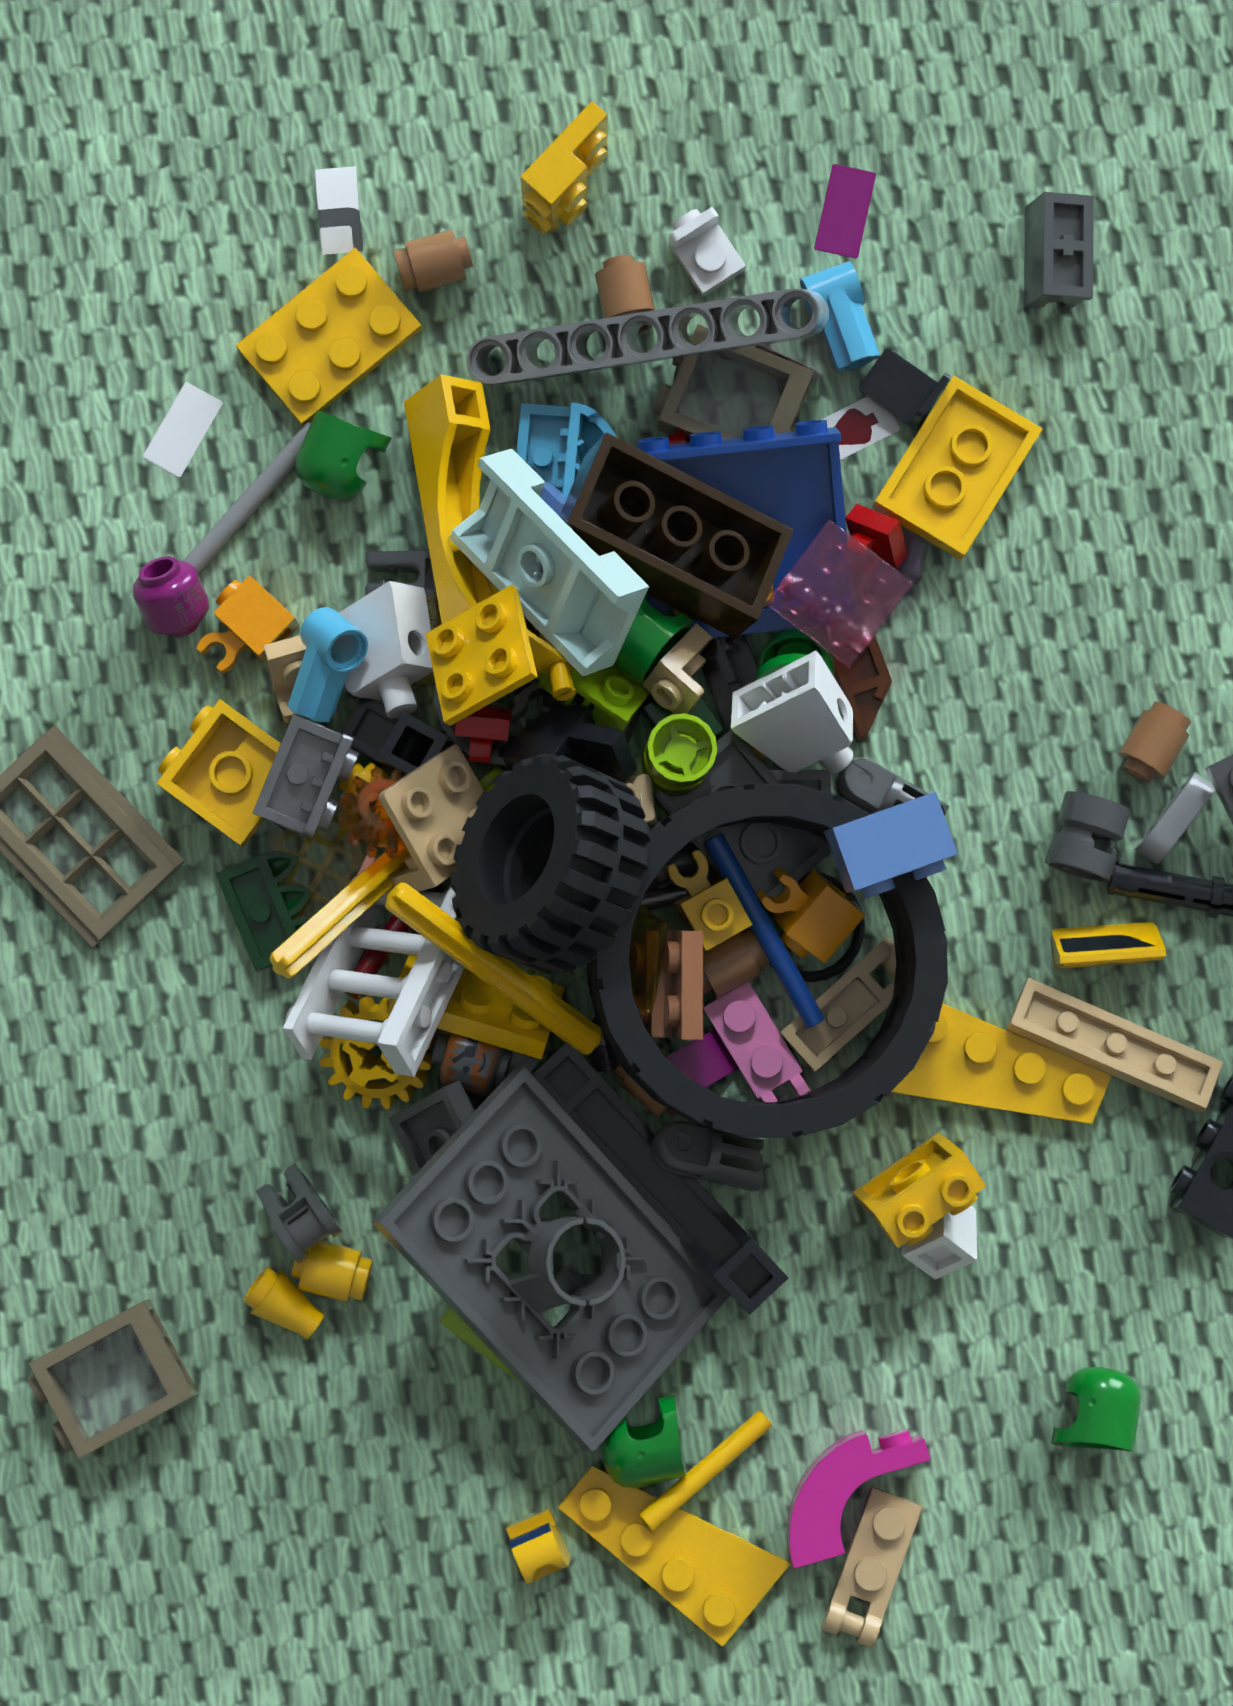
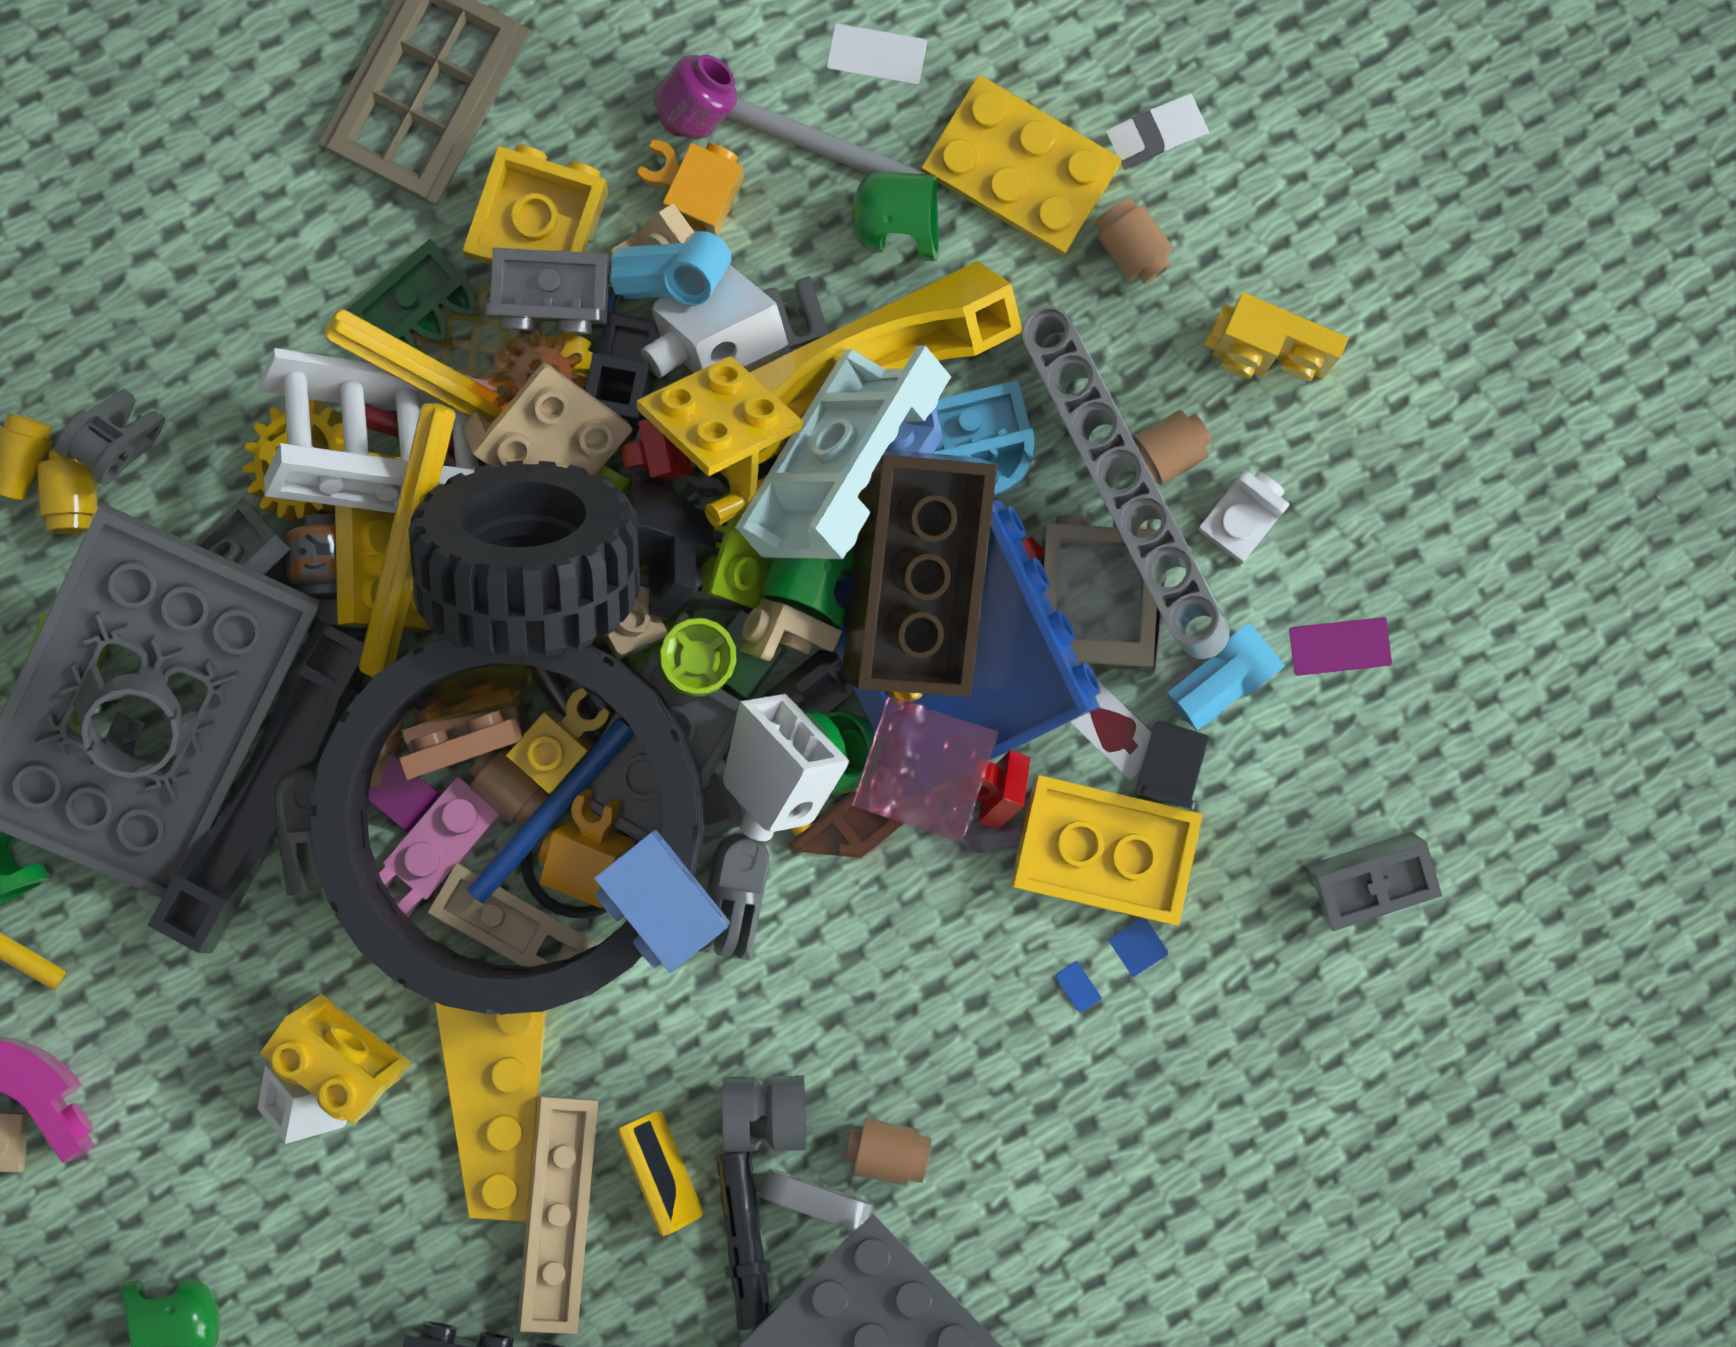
camera: 70 degrees right, 0 degrees up
none -> blue sticker [1056,918,1168,1012]

